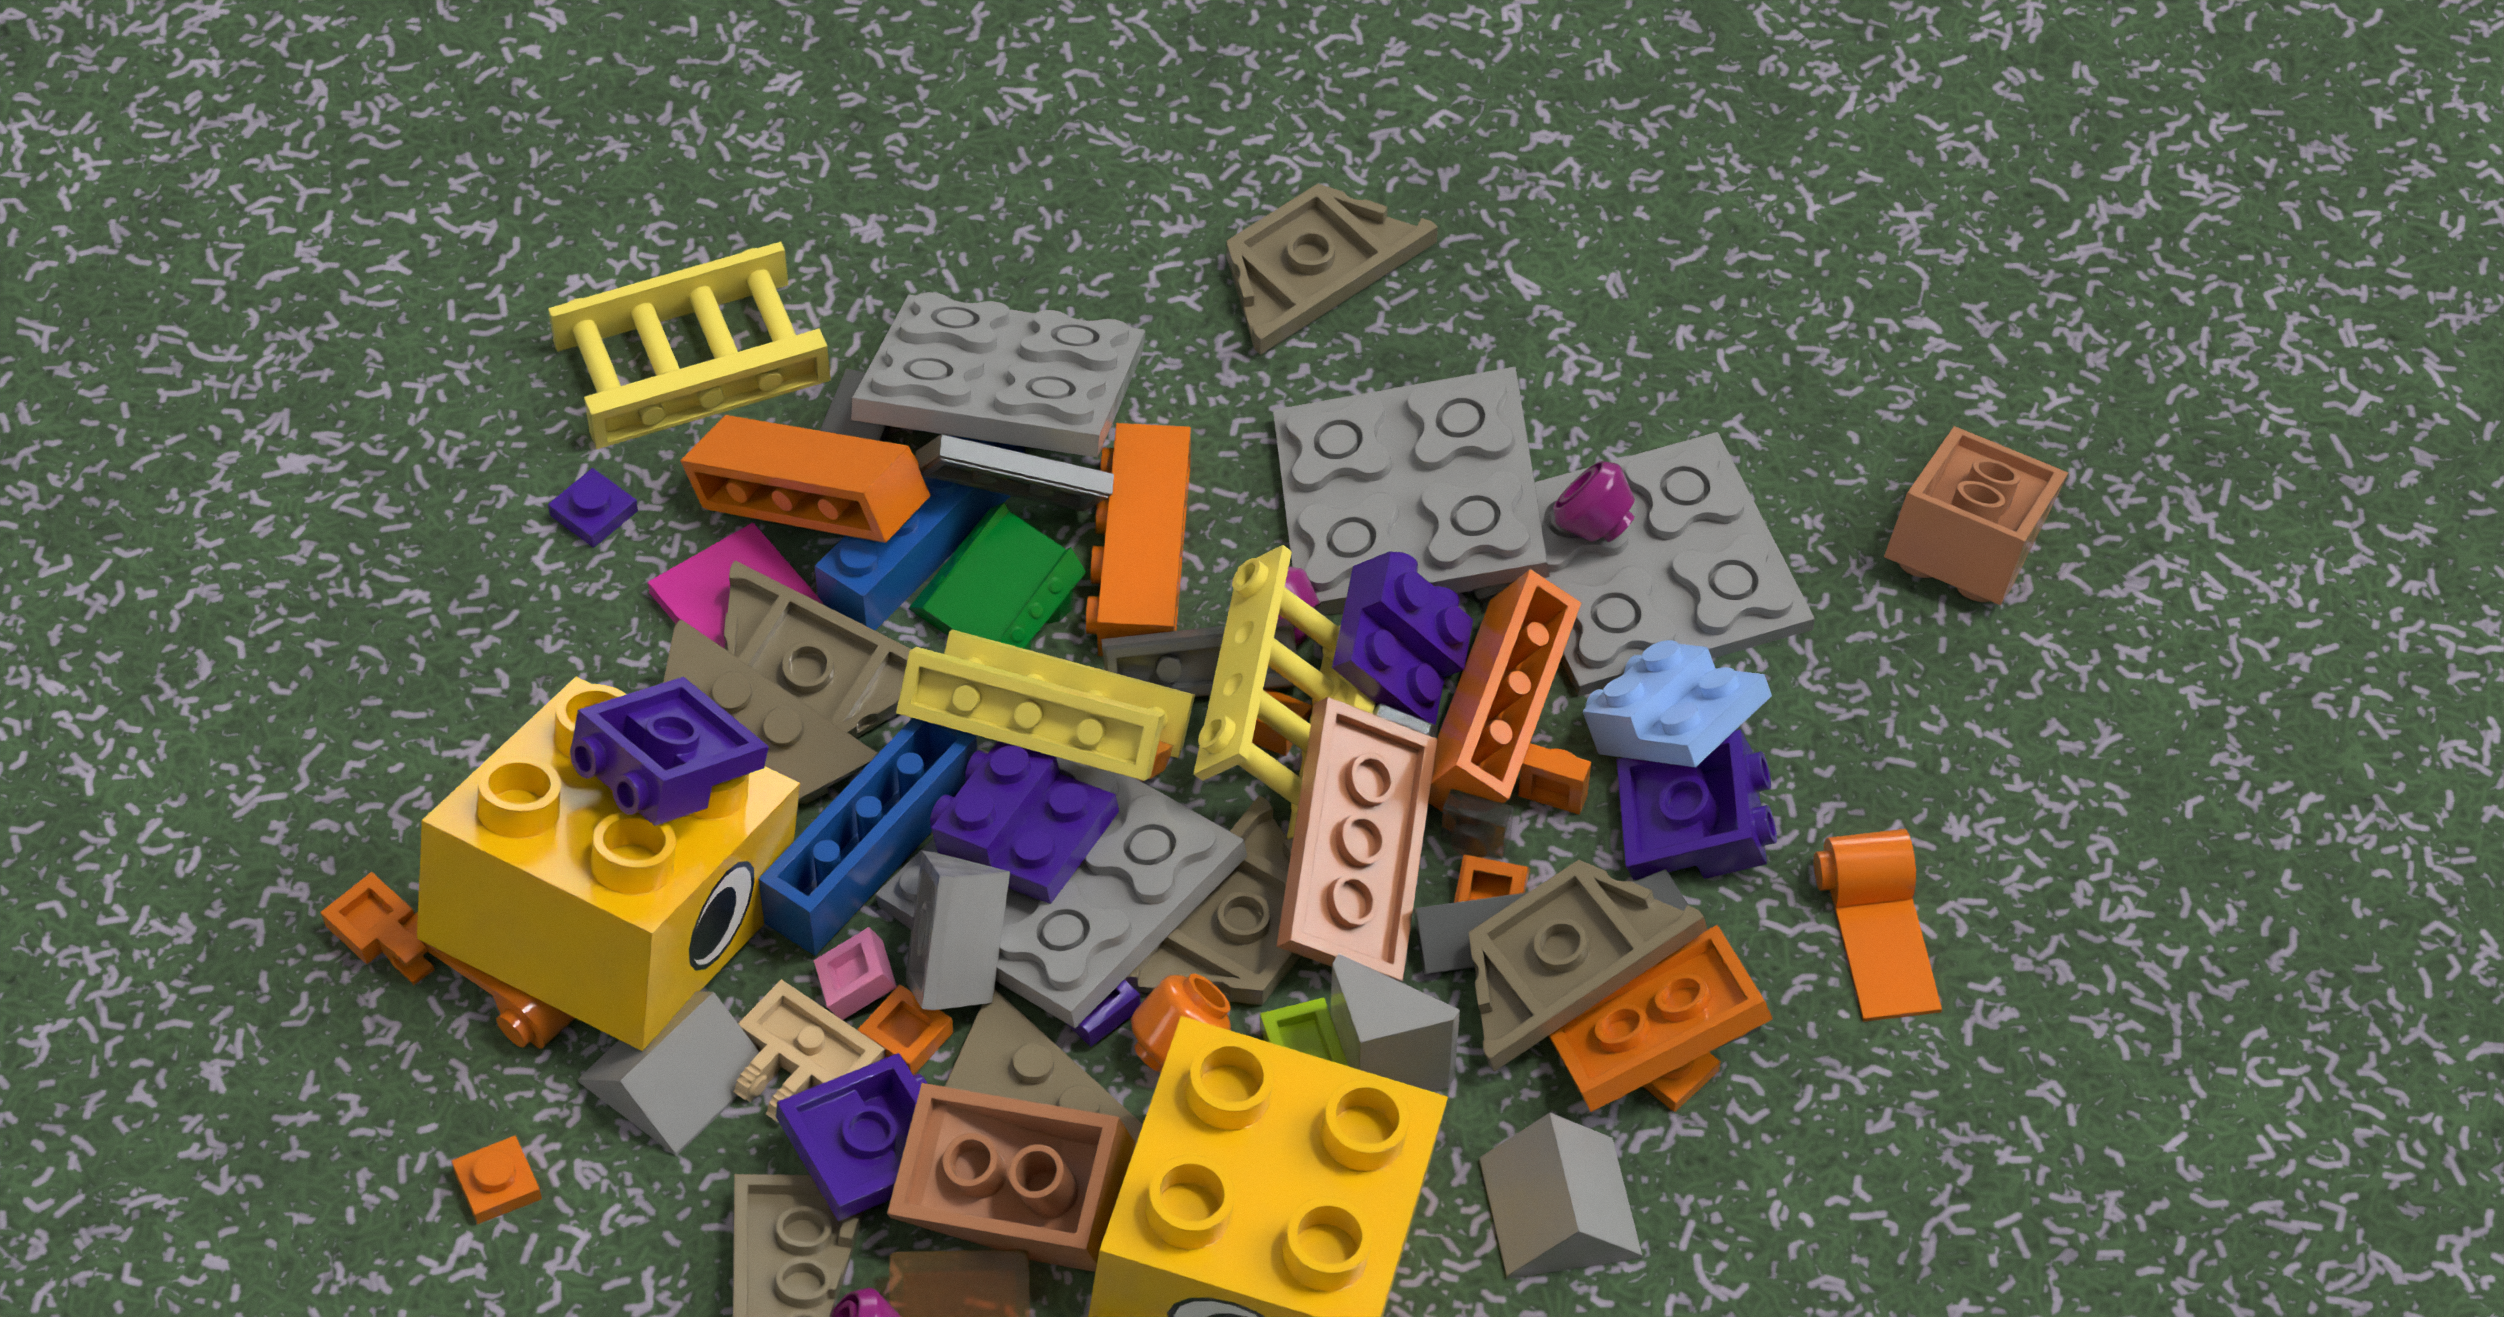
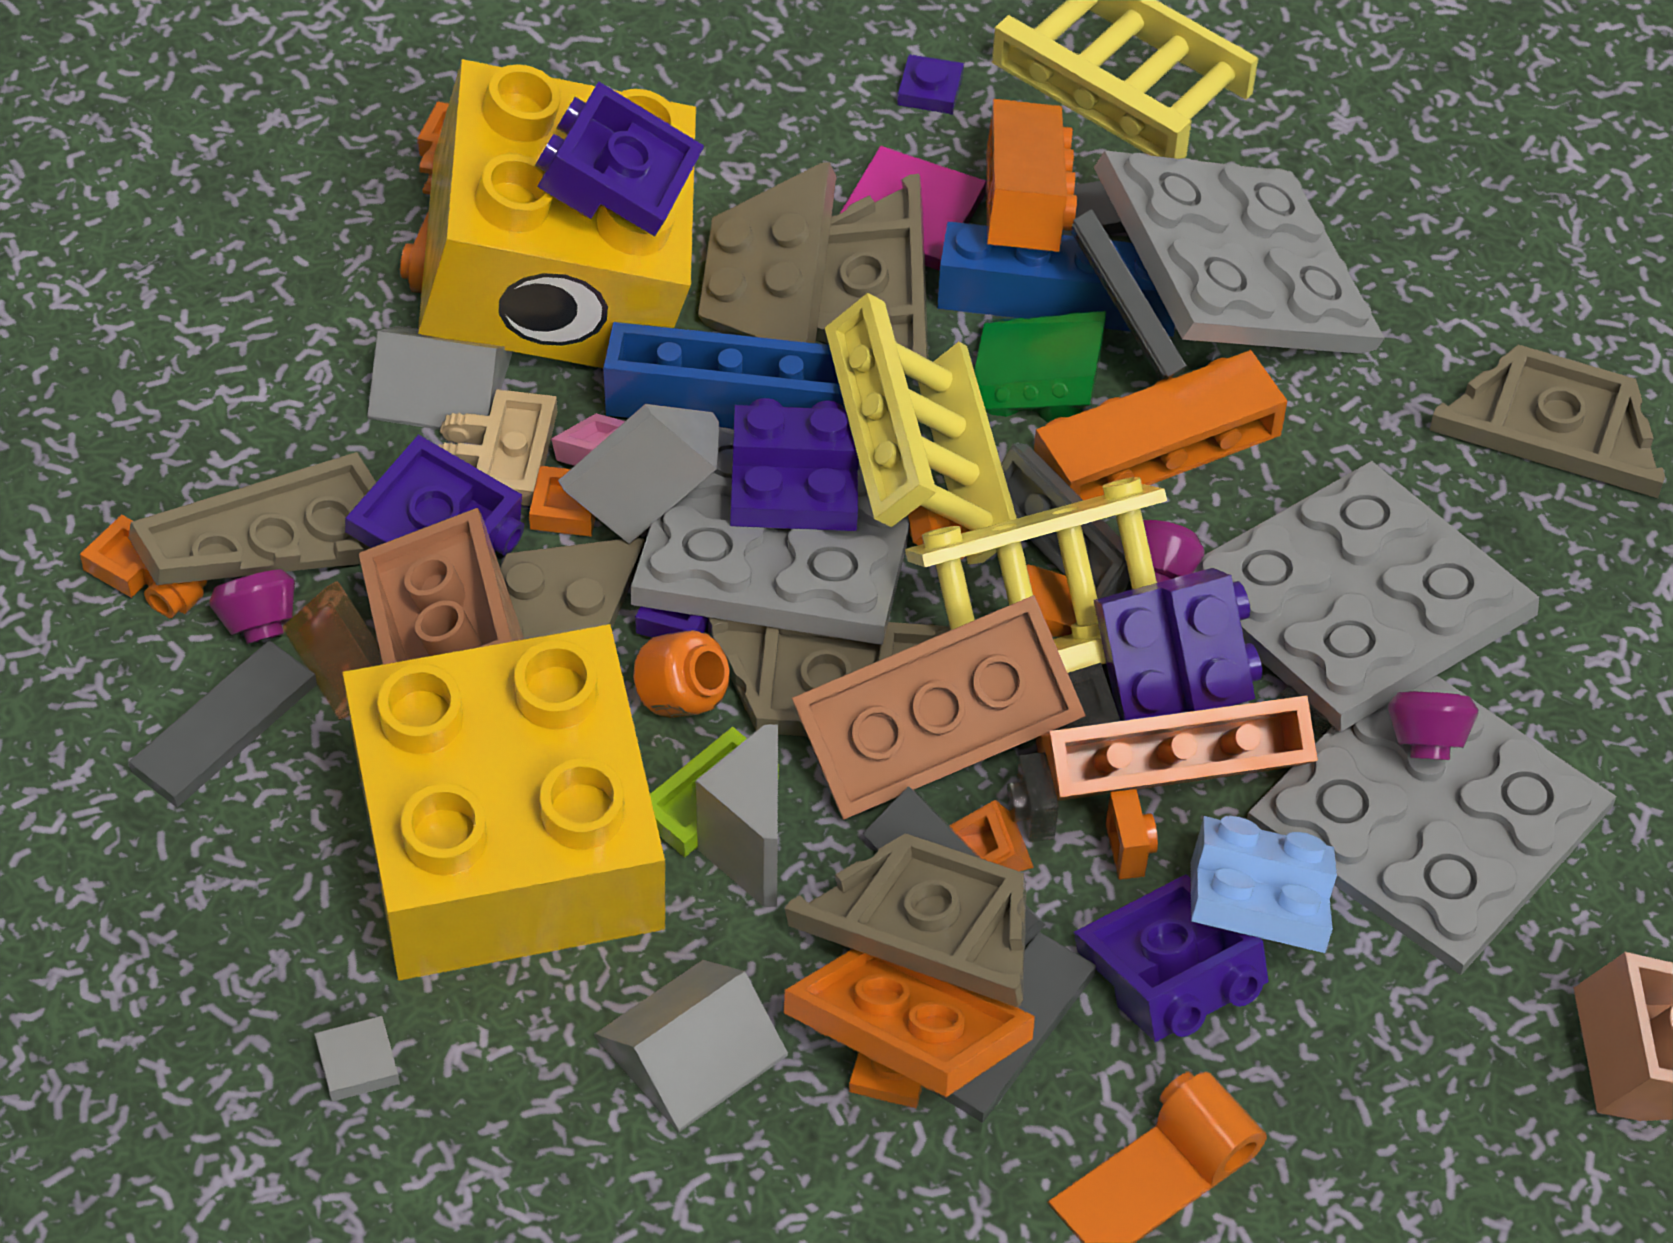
camera: 60 degrees right, 0 degrees up
orange plate [451,1135,542,1225] -> none

